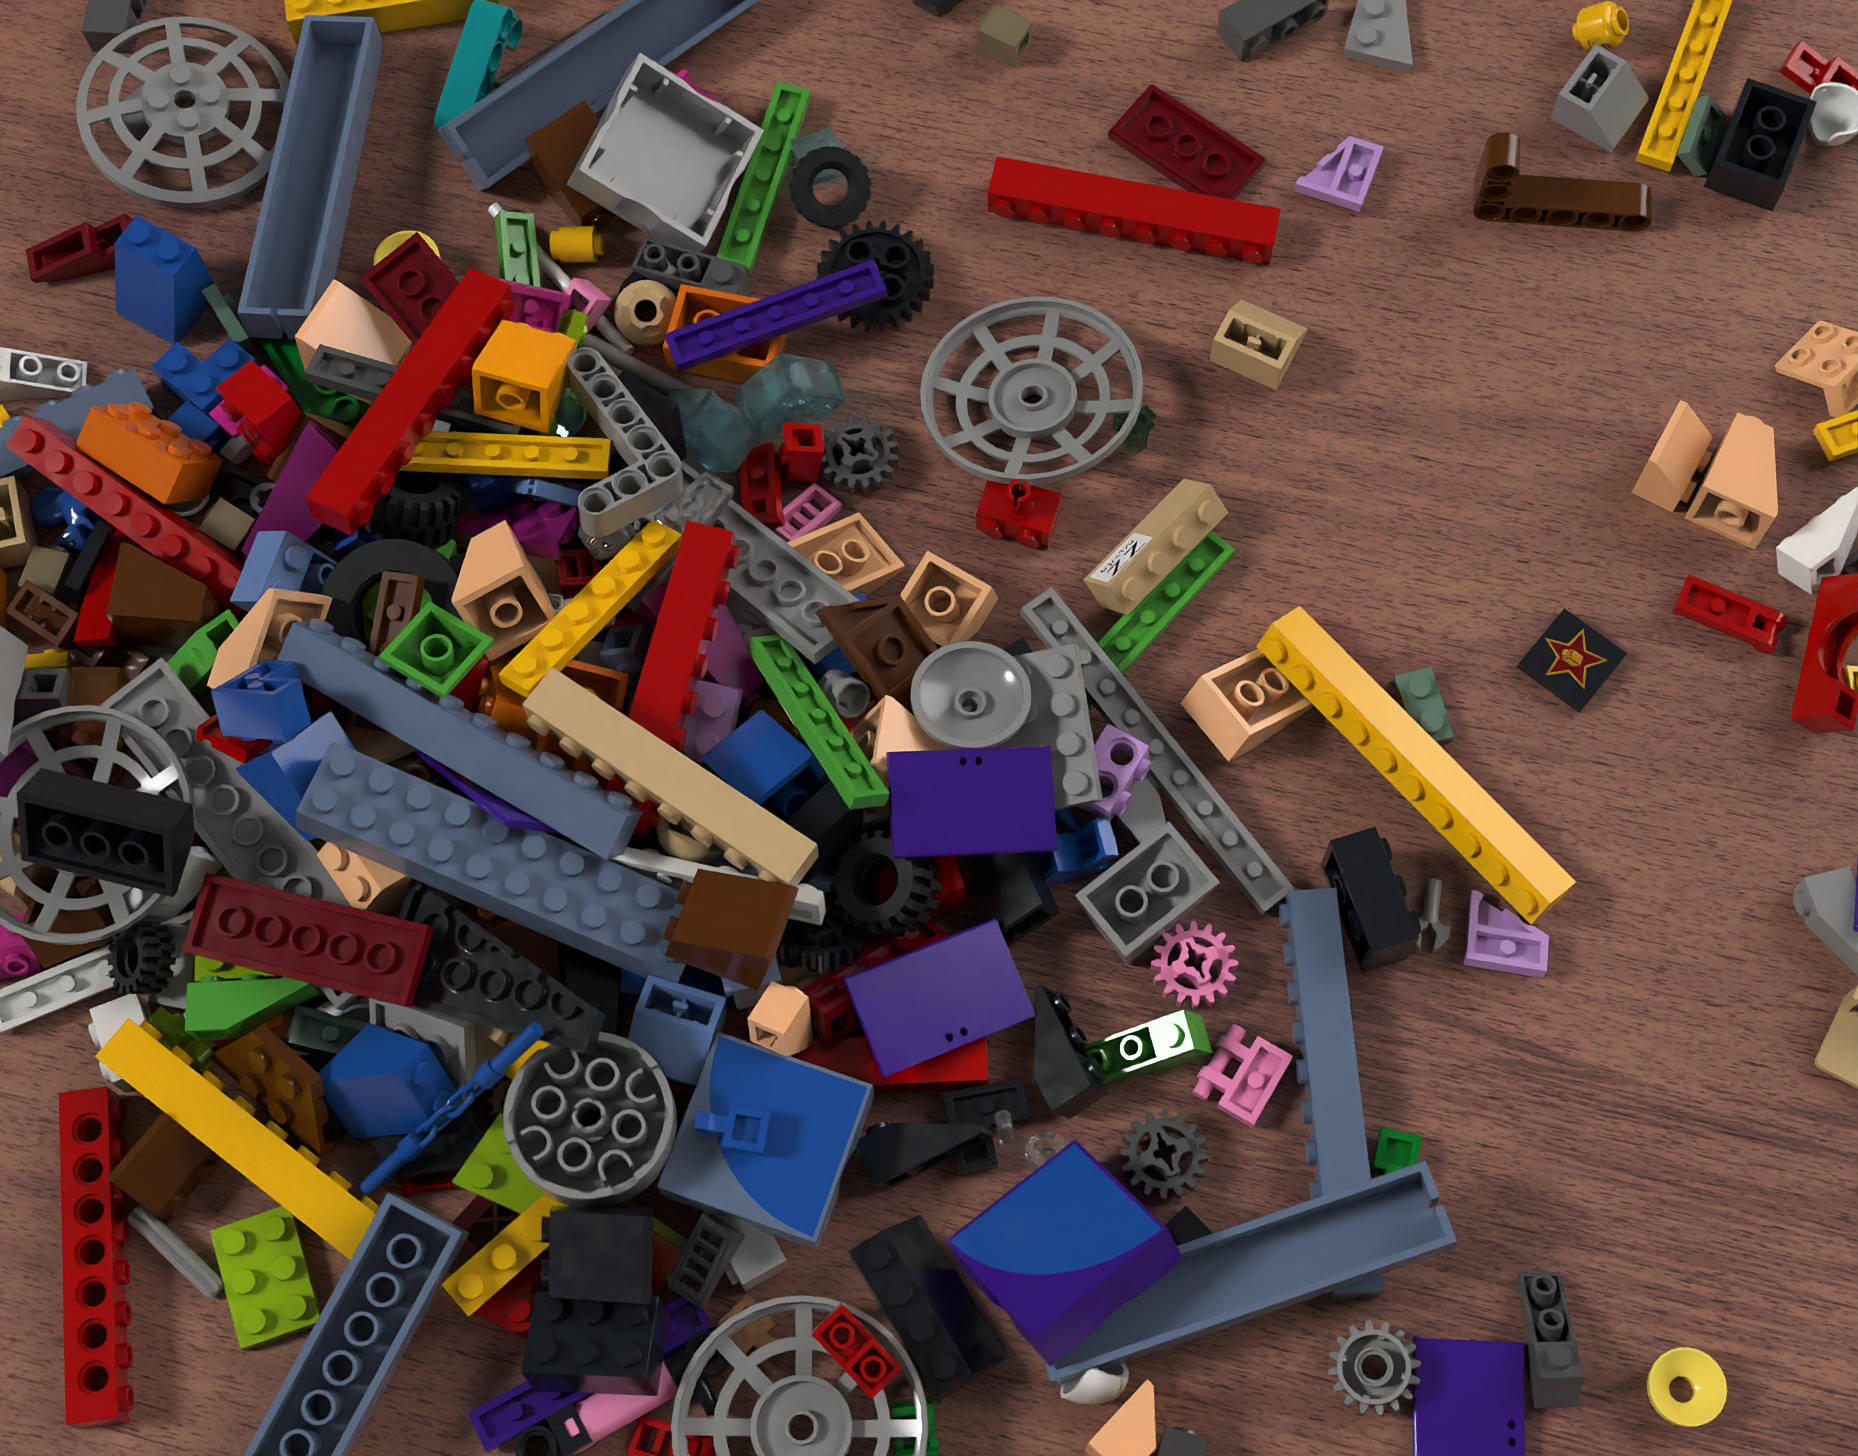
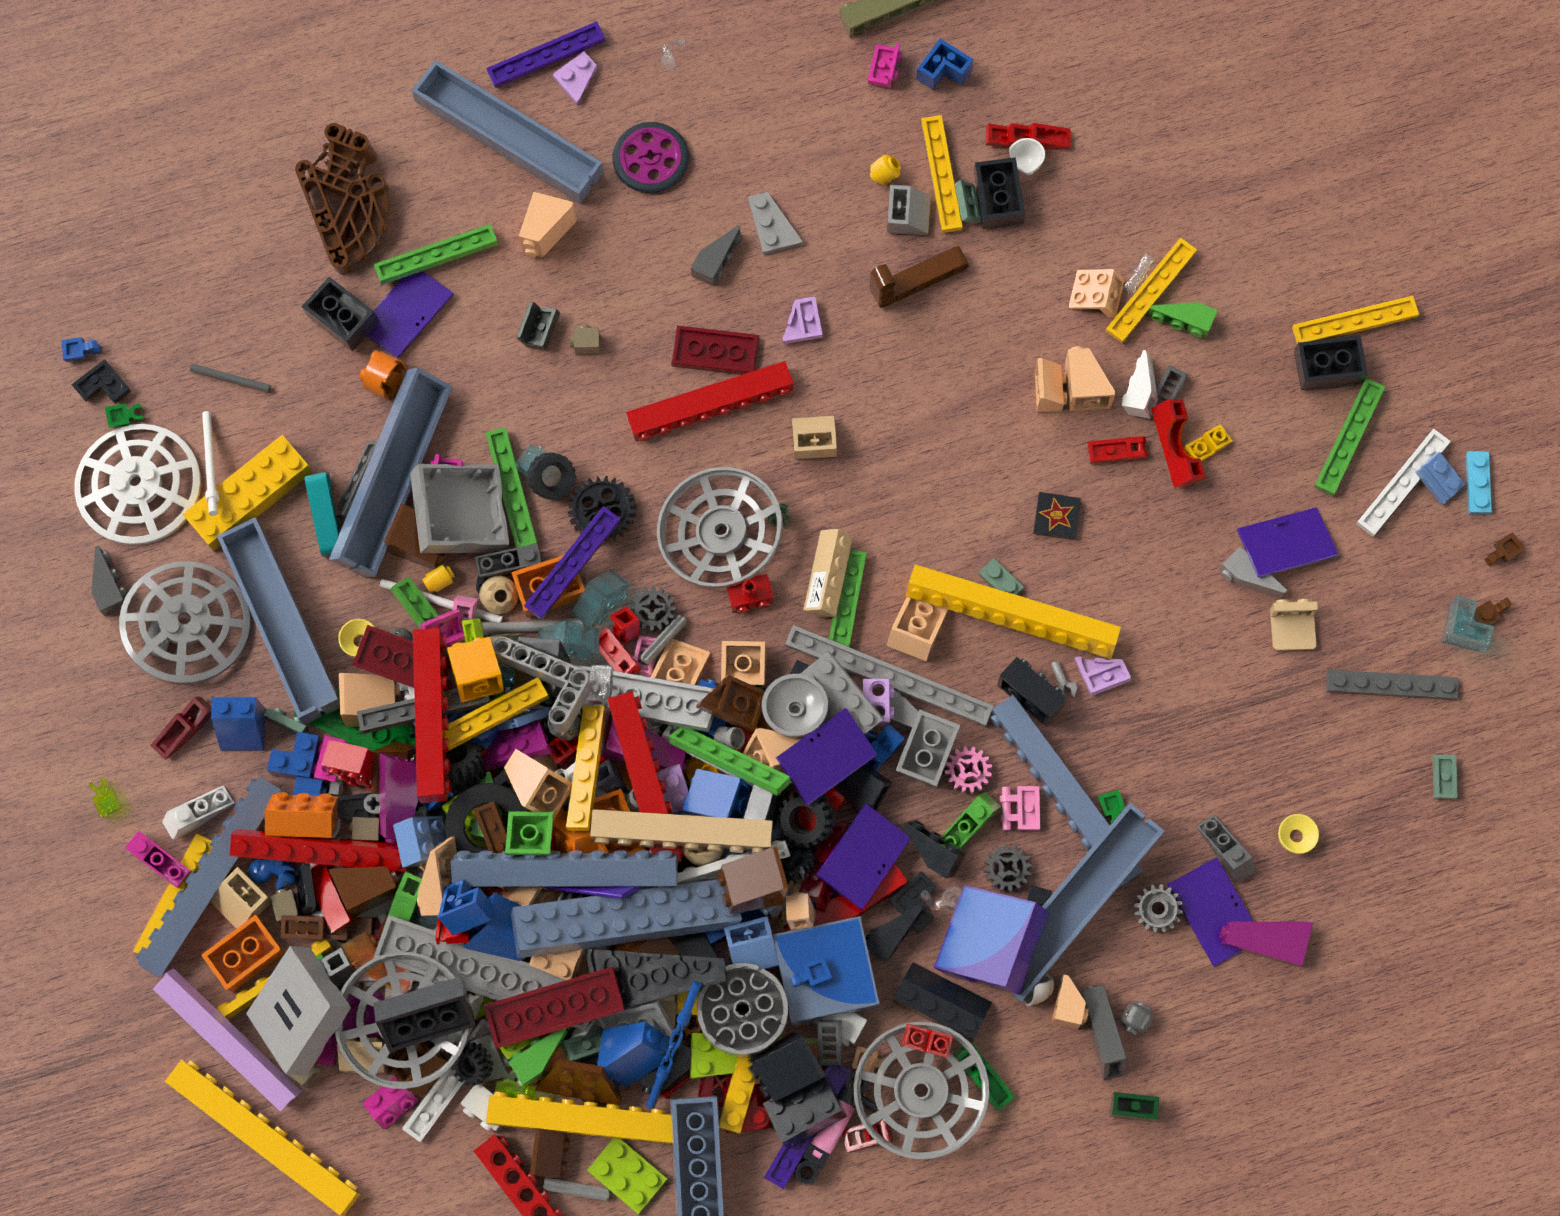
camera: 30 degrees left, 5 degrees up
none -> light grey axle [641,615,687,665]

